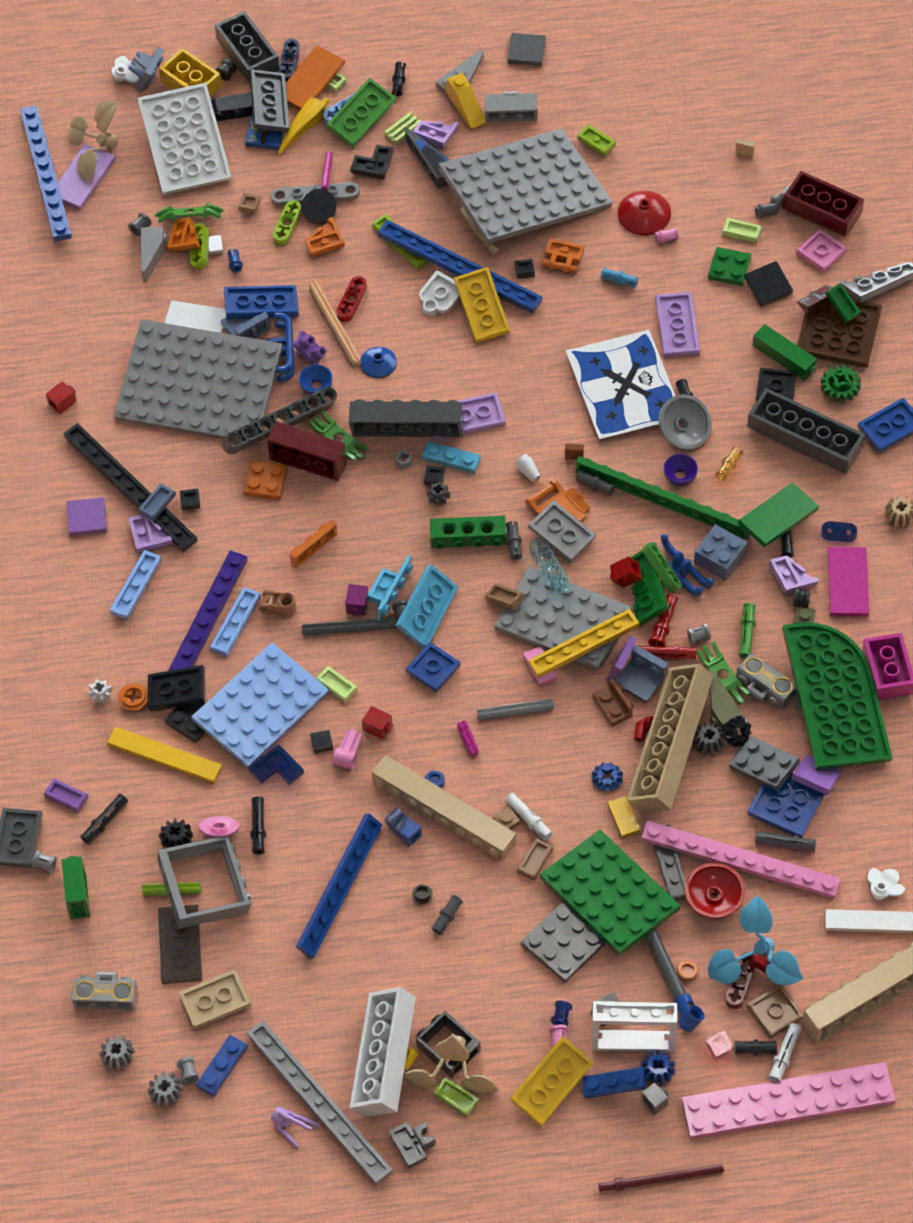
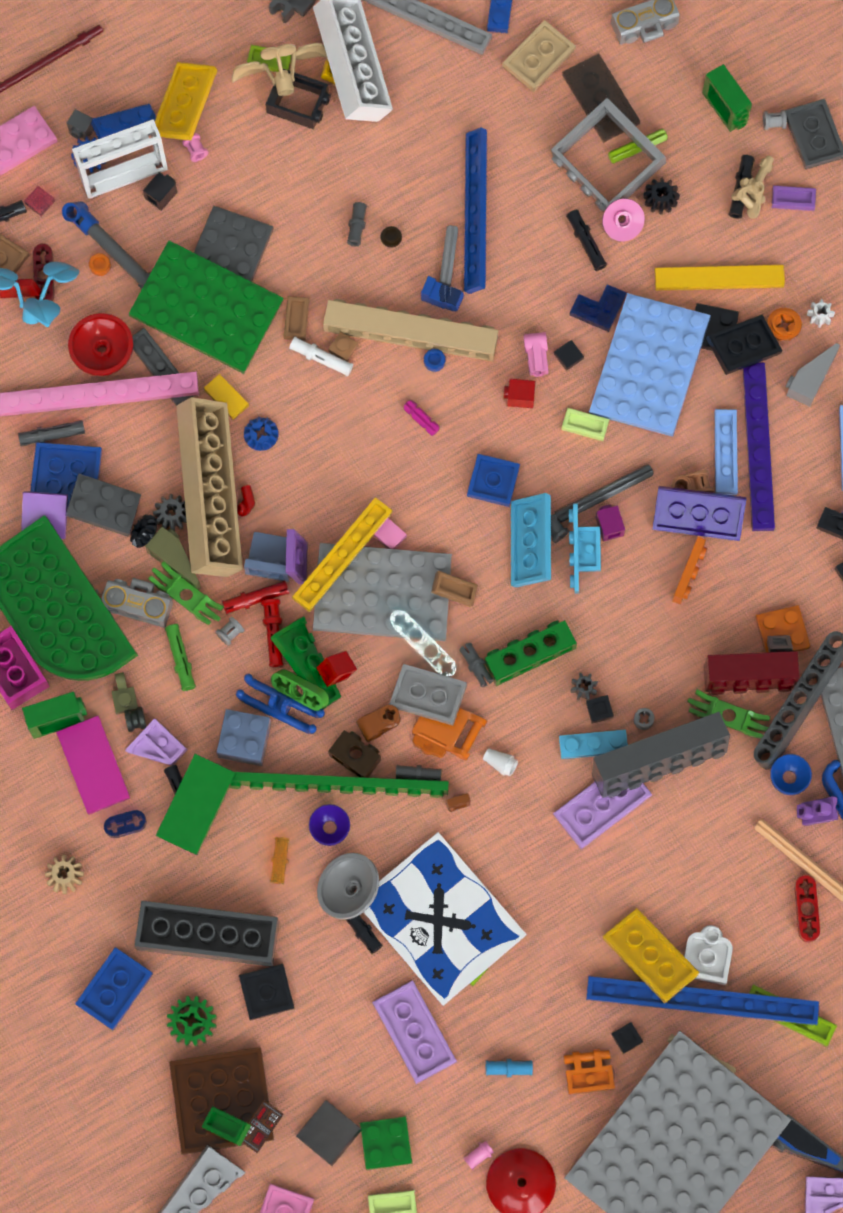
camera: 155 degrees right, 15 degrees up
blue dish [360,347,397,378] -> none
light grey axle [477,699,554,720] -> none
clear blue bush [550,1000,573,1026] -> none
dark orange bracket [592,679,634,727] -> none
green brick [752,324,817,381] -> none
none -> green window [22,692,87,739]
none -> dark brown brick [328,730,381,778]
none -> dark orange piece [356,704,401,742]
none -> light grey axle [439,225,458,286]
none -> tile [652,486,746,541]
none -> tan piece [731,156,774,219]
none -> flat silver plate [767,635,793,653]
none -> light grey slope [786,343,840,407]

